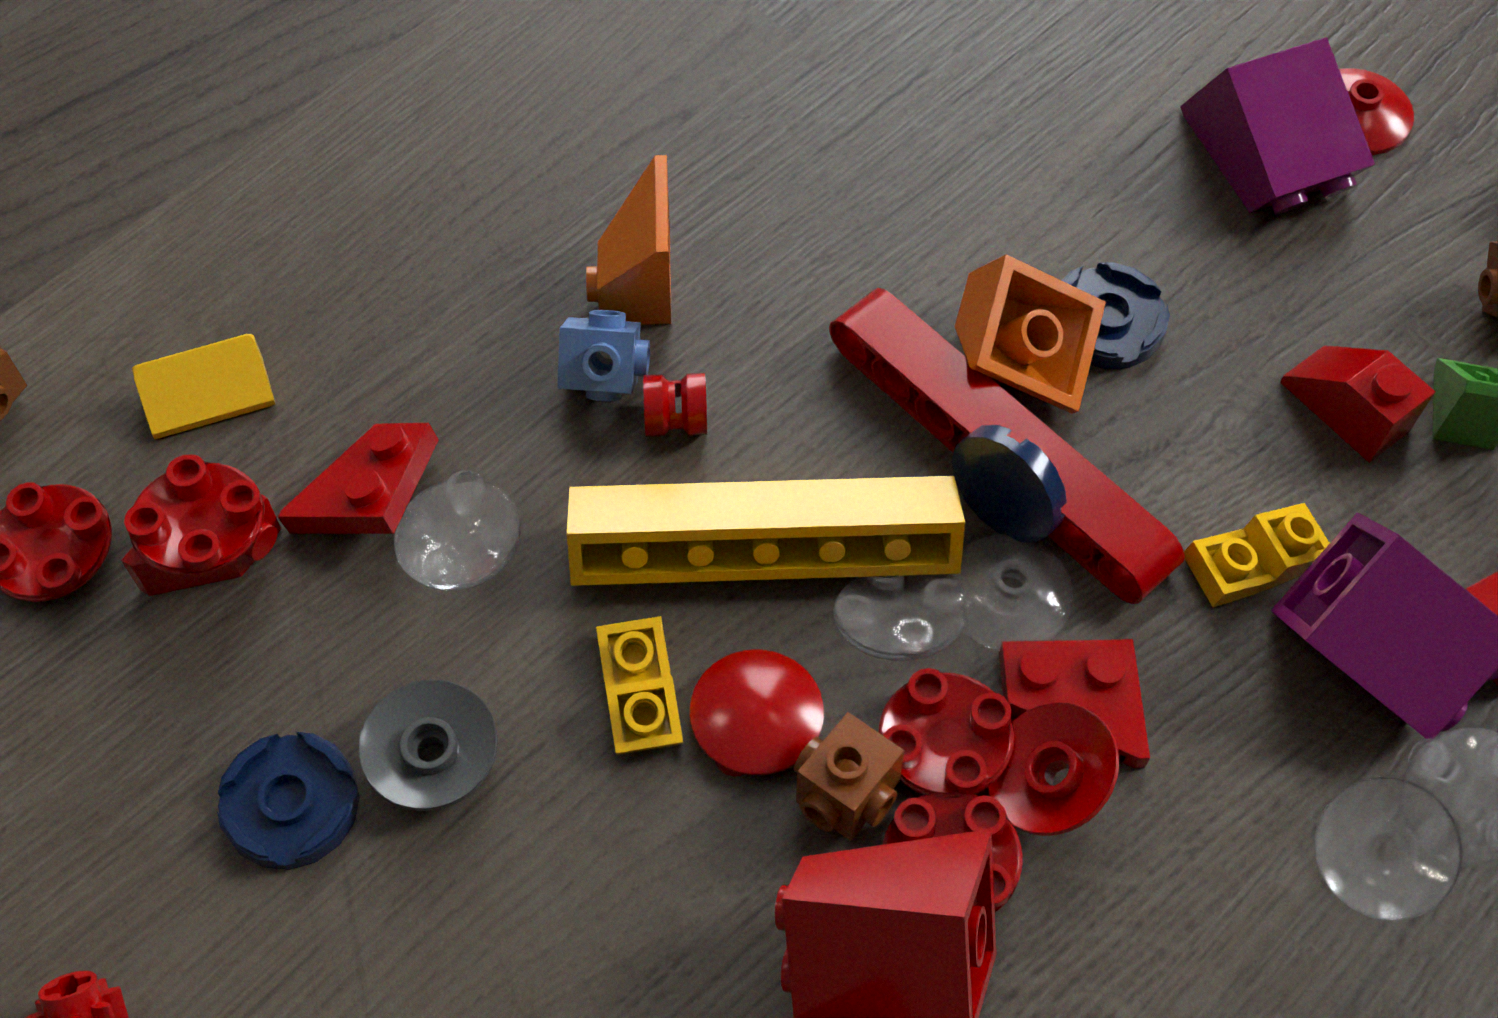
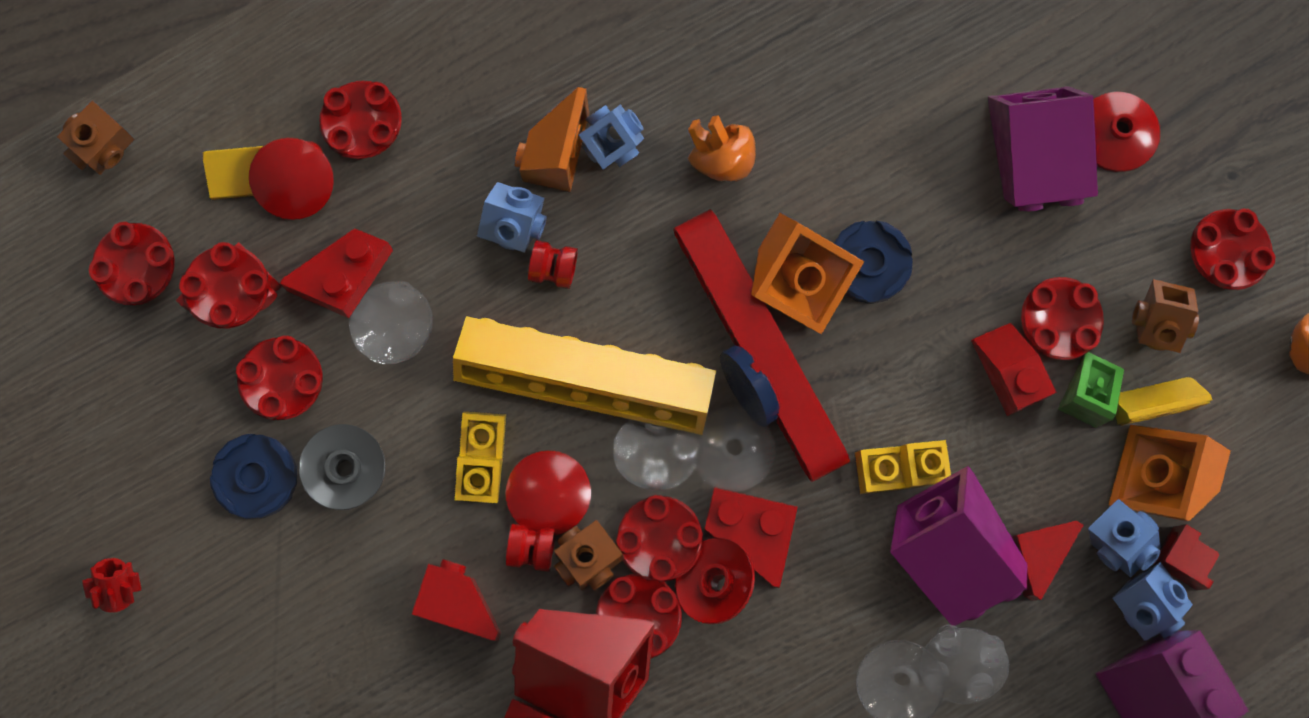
camera: 15 degrees right, 20 degrees up
none -> red dish [236,336,323,420]
none -> red dish [249,138,334,220]
none -> red dish [319,81,402,159]
none -> red slope [412,559,501,641]
none -> red wheel [506,524,555,572]
none -> medium blue brick [579,104,644,169]
none -> orange piece [688,115,756,181]
none -> red dish [1021,277,1104,360]

